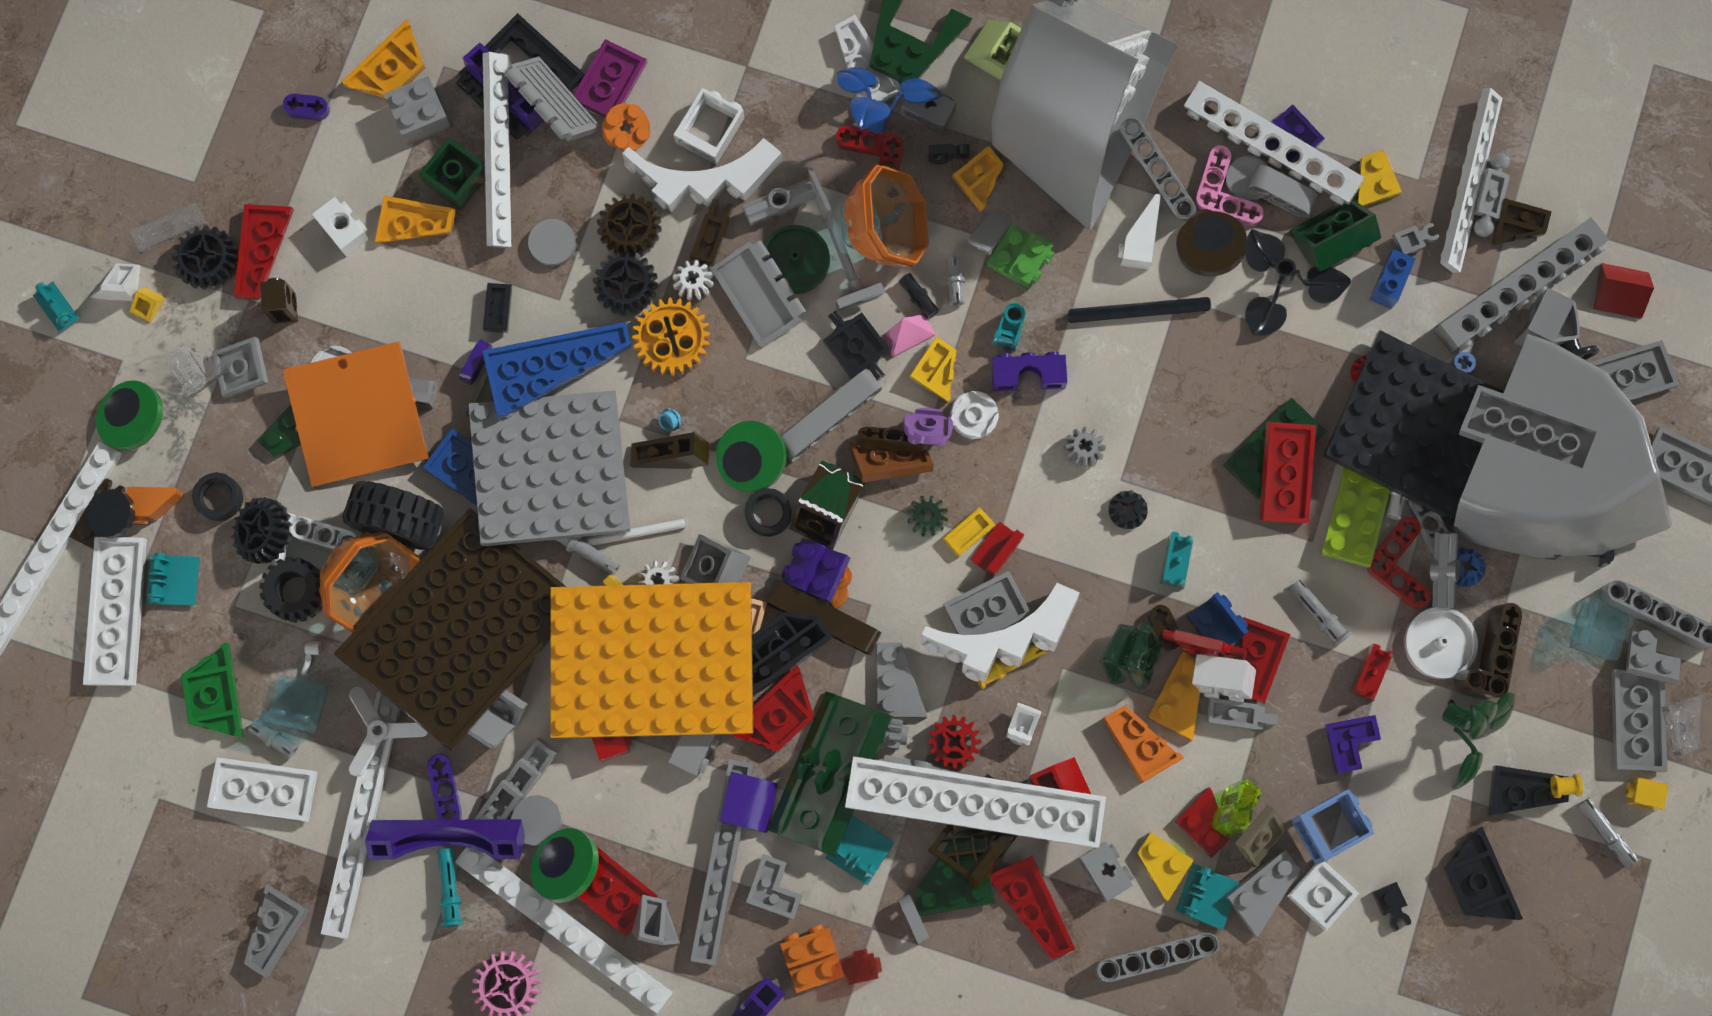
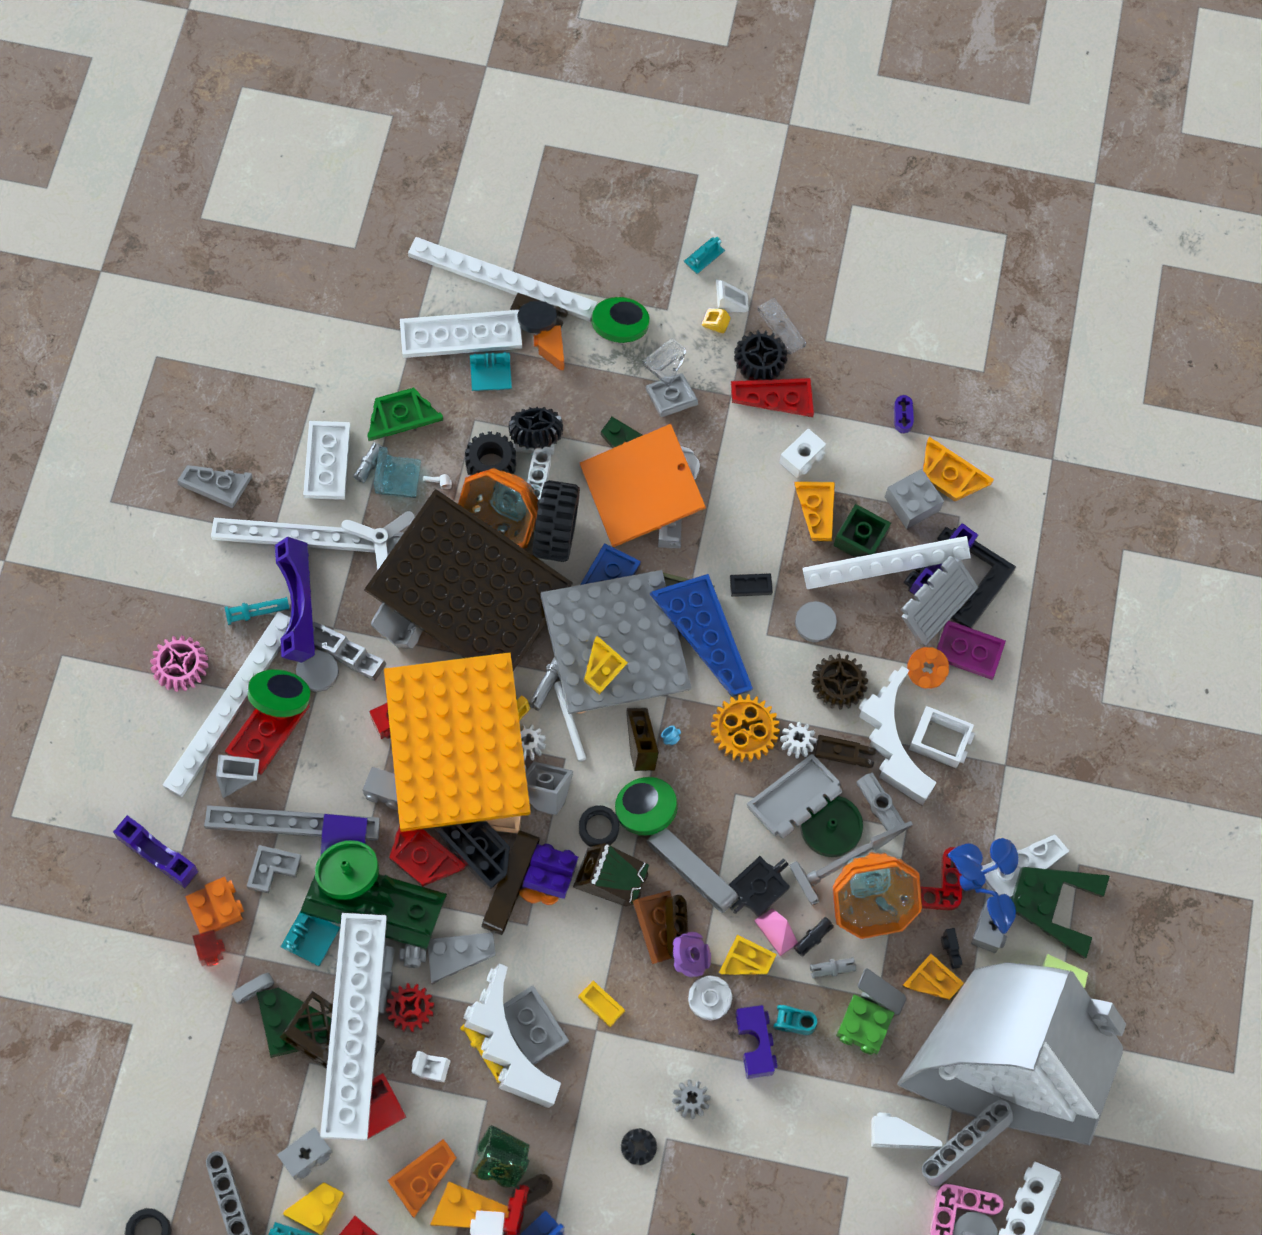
camera: 80 degrees right, 10 degrees down
black tyre [192,472,243,521] -> none
dark brown brick [260,277,298,324] -> none
dark purple beam [427,754,462,820] -> none
dark purple beam [459,339,492,385] -> none
black gear [593,250,658,316] -> none
clear green gear [907,495,948,537] -> none
red panel [971,522,1024,578] -> none
red wing [990,855,1076,960] -> none
black axle [1068,297,1211,323] -> none
teal hinge [1160,532,1193,589] -> none
dark brown piece [1176,211,1247,277] -> none
none -> green piece [315,841,379,900]
none -> yellow wing [584,636,628,695]

